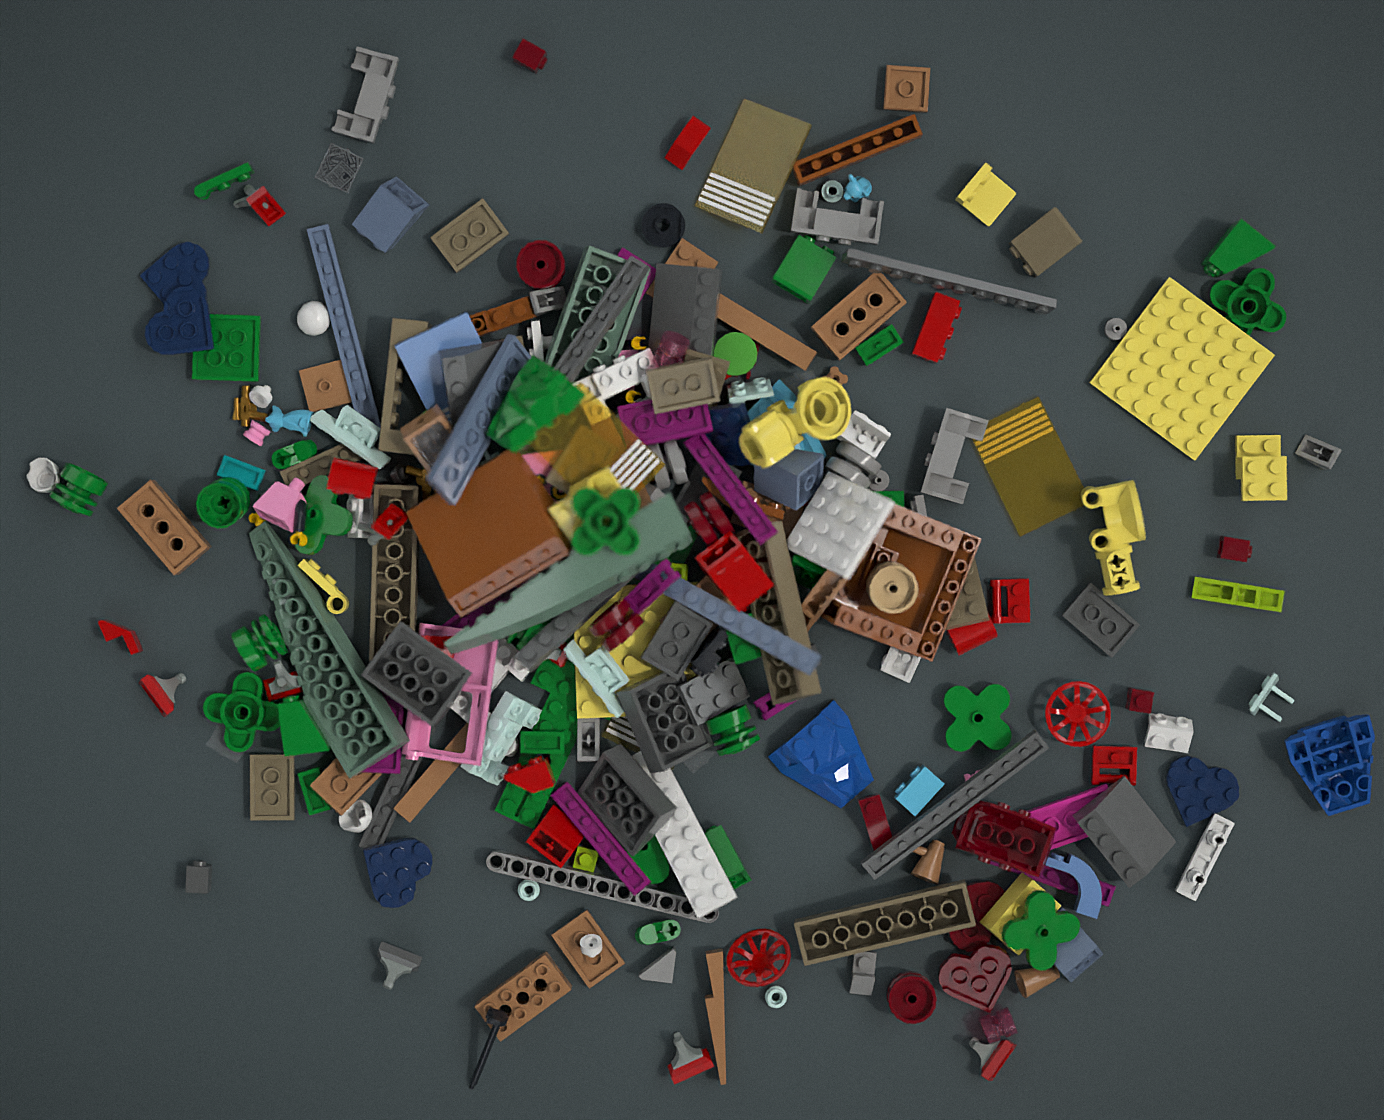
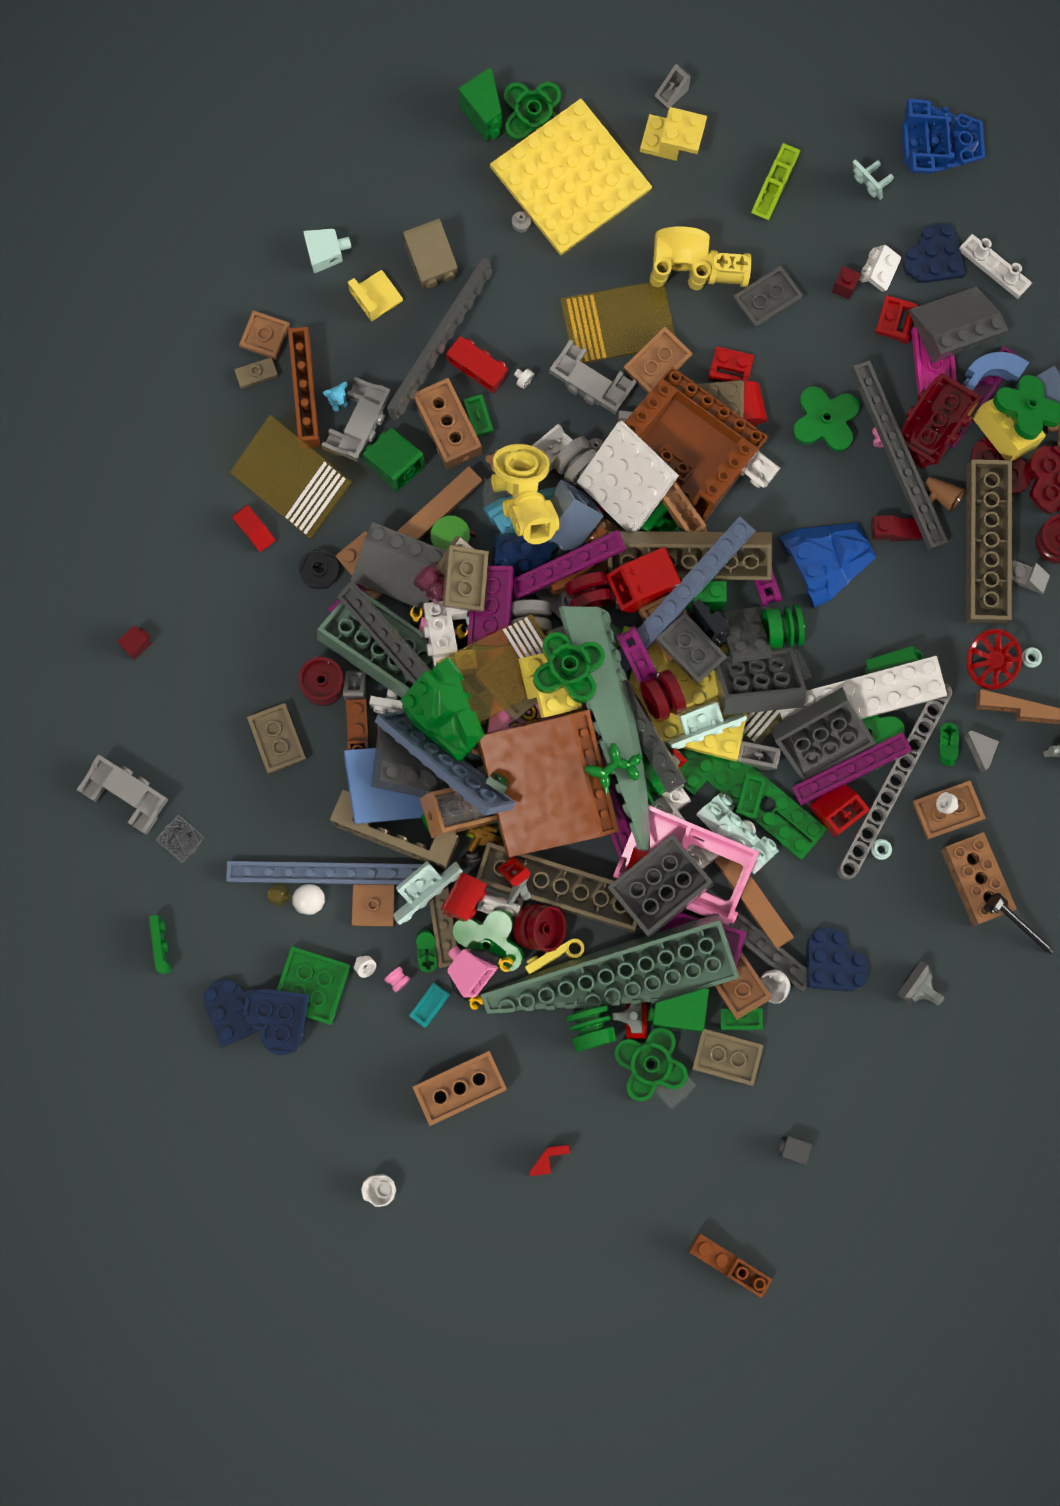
camera: 75 degrees left, 10 degrees down
green wheel [49,462,108,516] -> none
red piece [139,673,187,718] -> none
green wheel [196,477,251,529] -> none
pearl gold piece [232,386,268,427] -> none
red piece [233,185,286,226] -> none
medium azure animal [265,406,314,437] -> none
sand blue slope [352,176,429,253] -> none
red slope [503,755,556,793] -> none
lime plate [573,845,599,873] -> none
light aqua plate [727,377,774,404] -> none
light aqua plate [821,180,843,203] -> none
tan wheel [866,561,918,613] -> none
medium azure brick [894,765,944,816] -> none
red wheel [1045,681,1111,747] -> none
dark red brick [1217,536,1252,562] -> none
none -> dark tan plate [234,357,278,389]
none -> clear yellow piece [268,884,290,907]
none -> light aqua torso [303,229,351,273]
none -> dark green plate [485,772,510,794]
none -> dark red wheel [513,903,567,952]
none -> white tile [514,369,535,389]
none -> green piece [584,743,643,793]
none -> medium nougat plate [623,327,693,394]
none -> dark orange slope [687,1232,772,1298]

